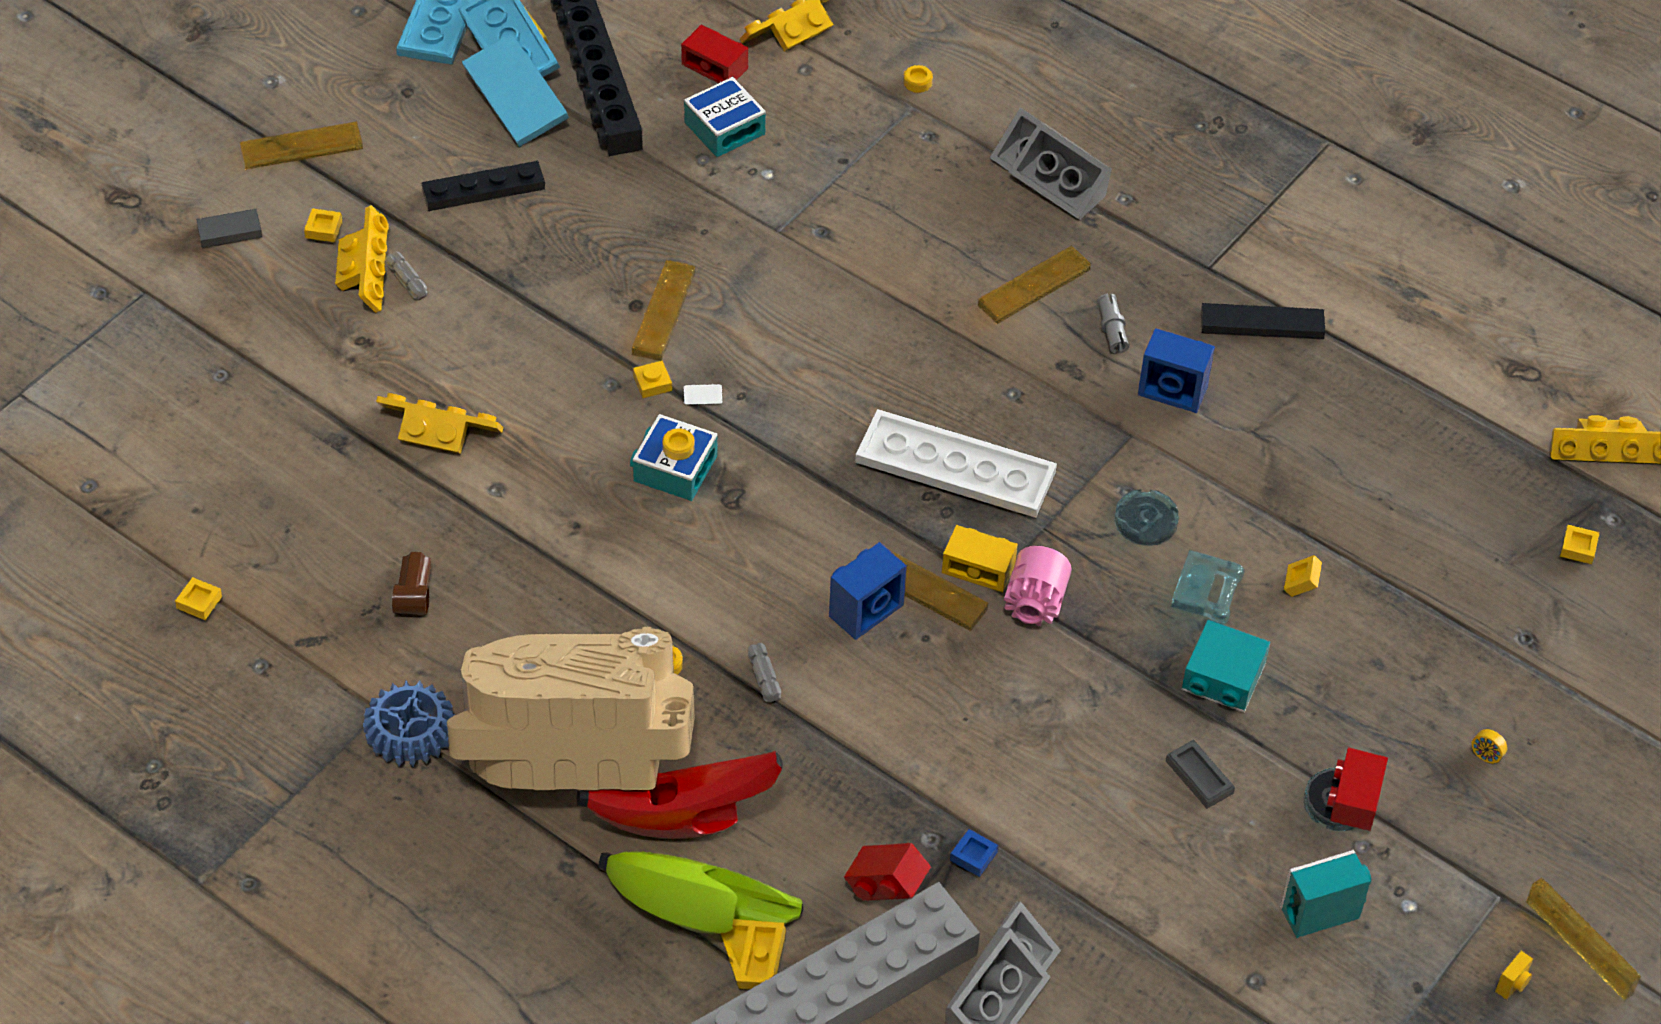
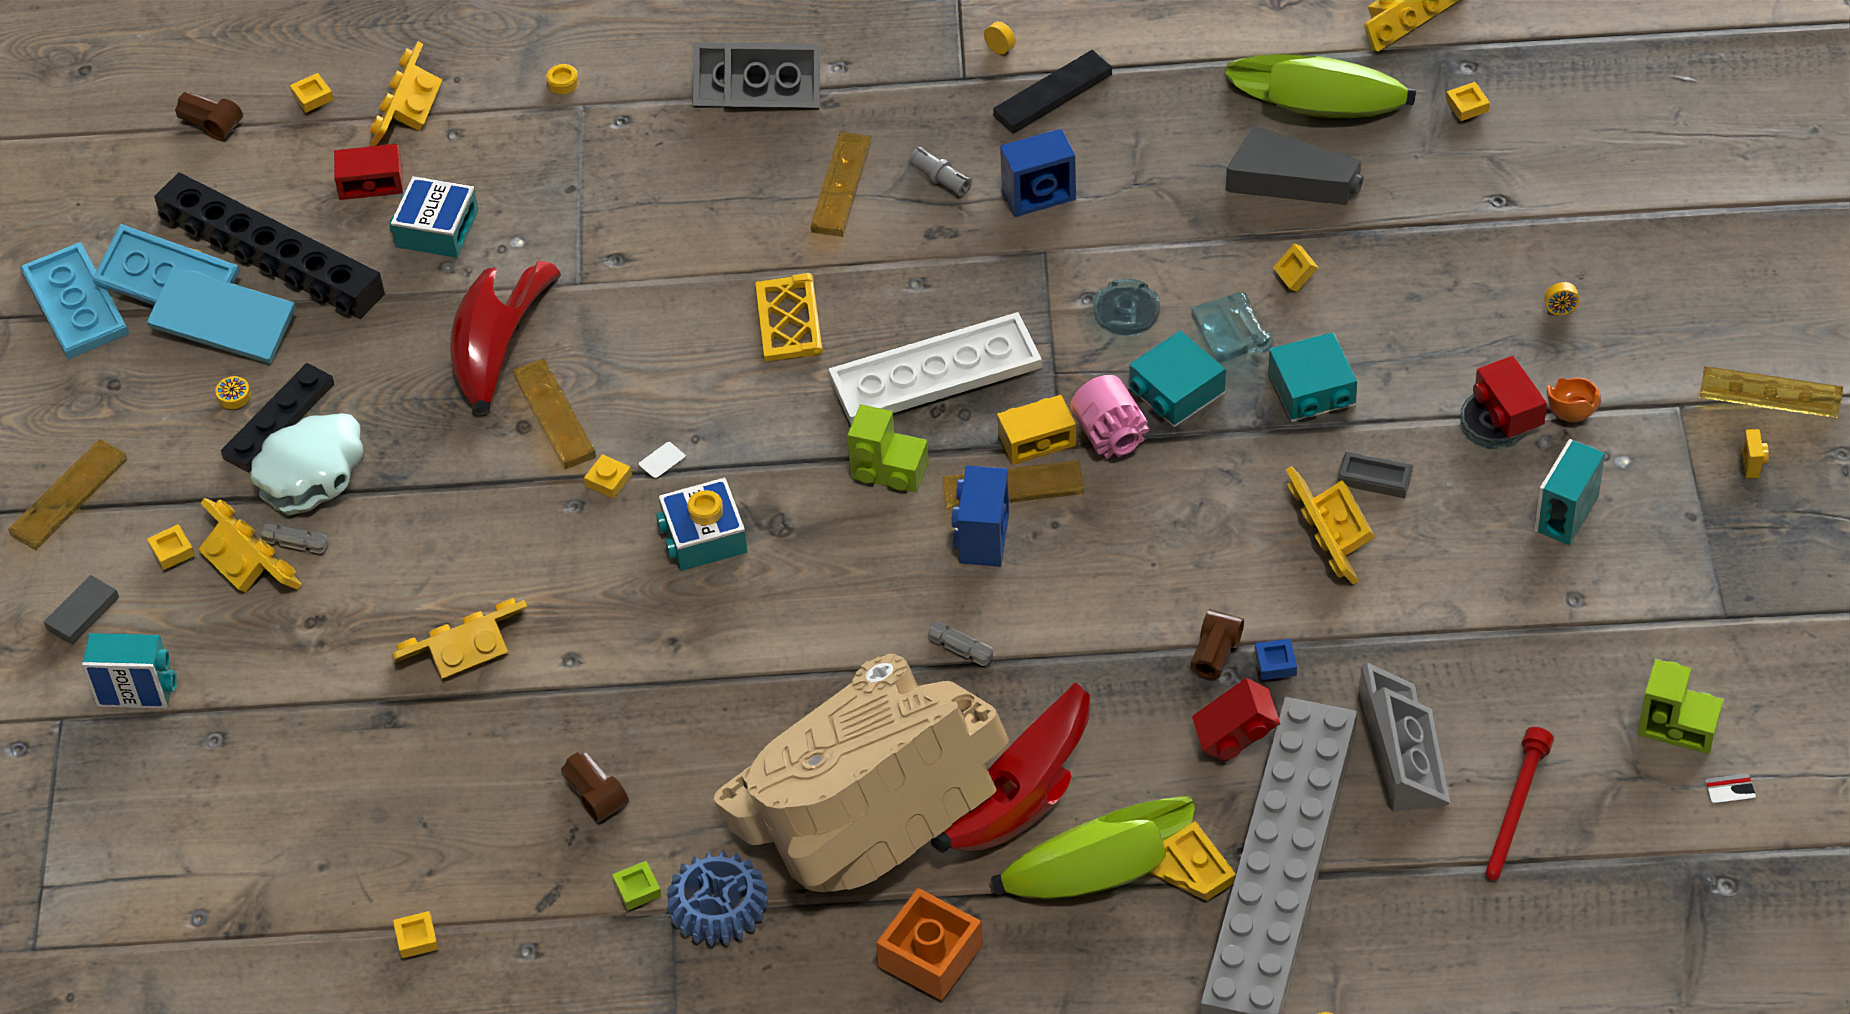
camera: 35 degrees left, 0 degrees up
none -> piece [82,633,177,709]
none -> tile [215,376,251,410]
none -> light aqua piece [250,413,364,516]
none -> red piece [450,261,561,415]
none -> lime plate [612,861,662,911]
none -> yellow window [755,273,823,362]
none -> lime brick [847,404,929,493]
none -> orange brick [876,888,983,1001]
none -> yellow tile [984,21,1015,55]
none -> teal piece [1129,330,1226,427]
none -> reddish brown piece [1190,609,1245,681]
none -> lime piece [1225,54,1416,118]
none -> dark grey slope [1226,125,1364,205]
none -> yellow bracket [1286,466,1375,585]
none -> orange hair [1546,377,1601,423]

